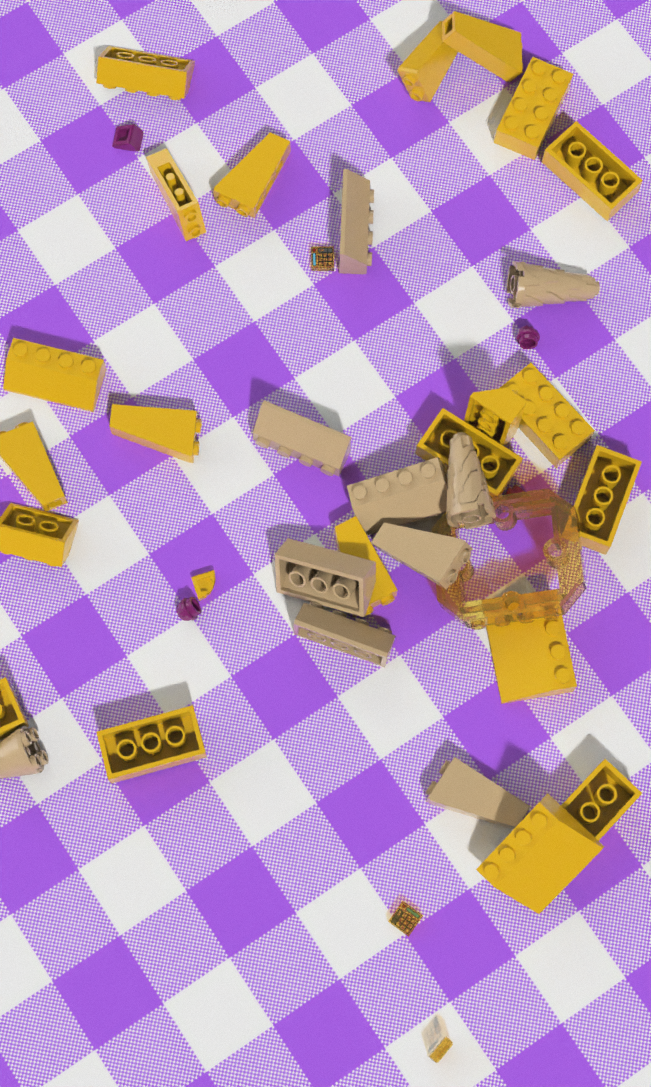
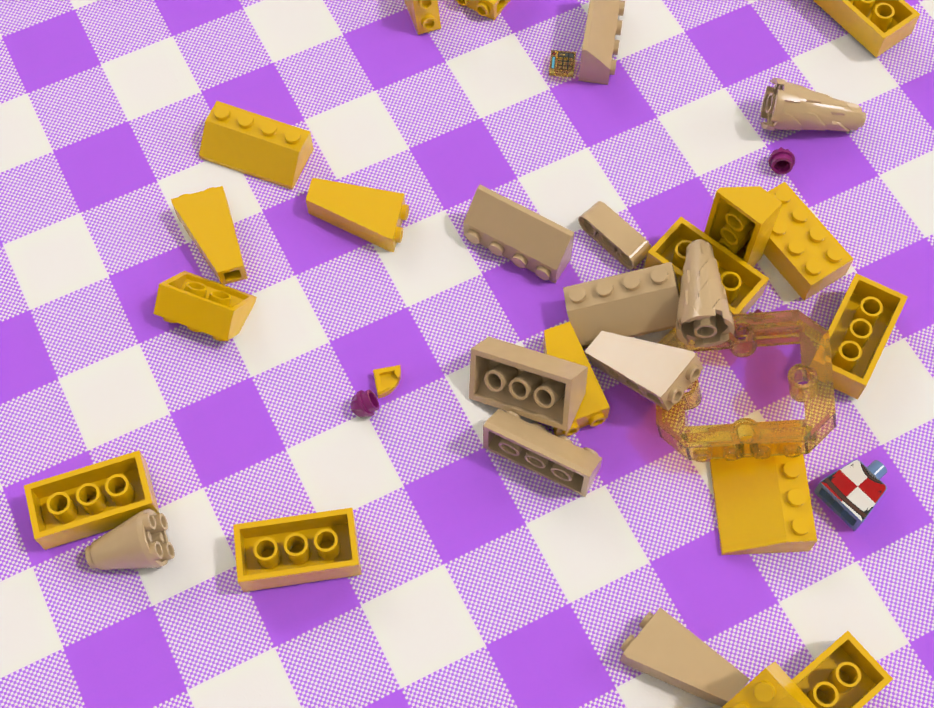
camera: 10 degrees right, 10 degrees down
none -> tan beam [578,201,652,270]
none -> torso [814,459,887,531]

